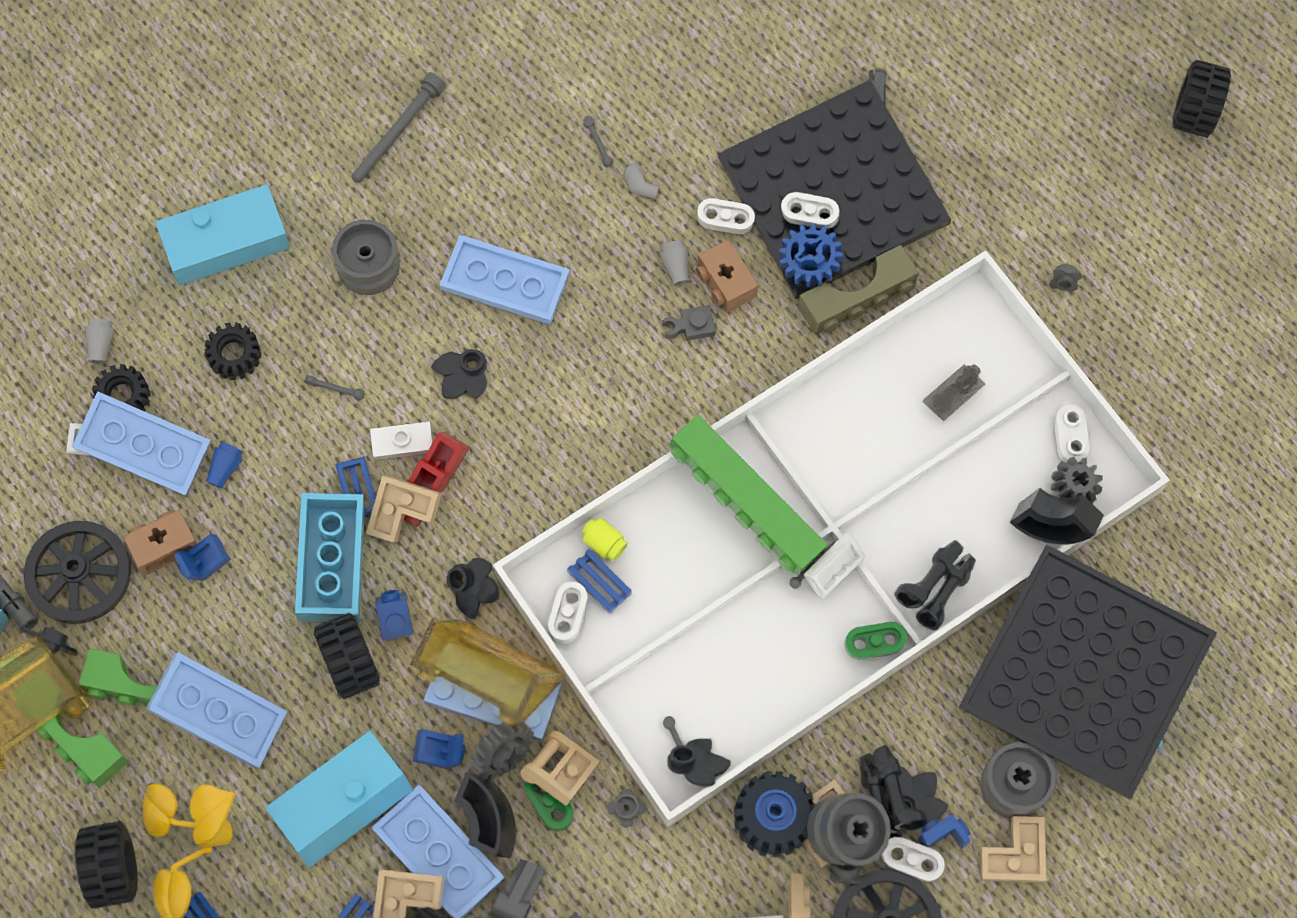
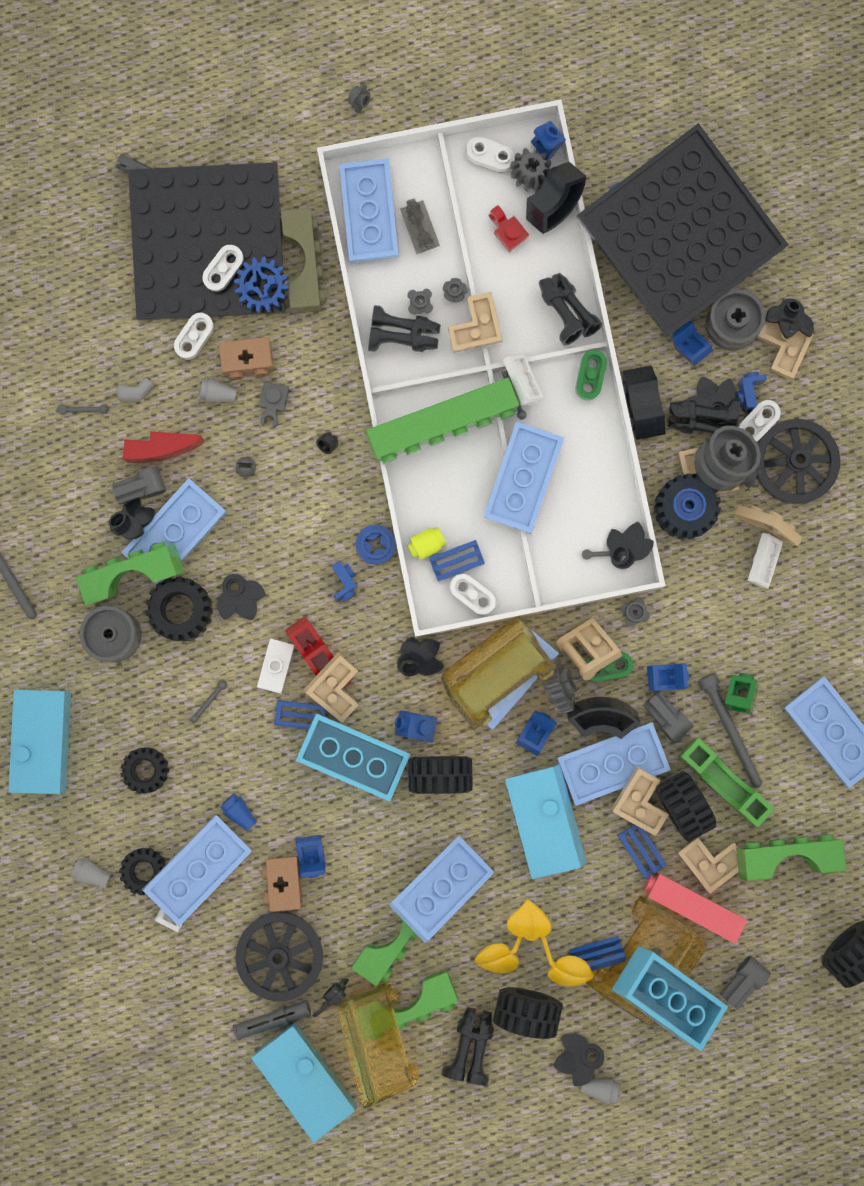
camera: 60 degrees left, 15 degrees up
none -> bright green arch [75,541,185,606]
none -> black plate [109,498,155,540]
none -> dark grey piece [112,466,166,505]
none -> red slope [123,431,204,463]
none -> black tyre [145,577,213,642]
none -> dark grey hinge [236,457,256,477]
none -> black hinge [316,432,338,454]
none -> blue bracket [332,561,358,602]
none -> light blue plate [339,158,399,263]
none -> blue gear [356,524,396,565]
none -> black piece [368,305,441,352]
none -> dark grey plate [407,289,433,315]
none -> black piece [441,1007,494,1086]
none -> dark grey plate [443,278,467,302]
none -> tan plate [448,292,503,353]
none -> light blue plate [483,421,564,534]
none -> red plate [488,205,530,253]
none -> blue bracket [531,121,566,160]
none -> black brick [622,365,666,440]
none -> blue bracket [647,663,689,691]
none -> blue bracket [672,321,713,366]
none -> black plate [766,298,814,339]

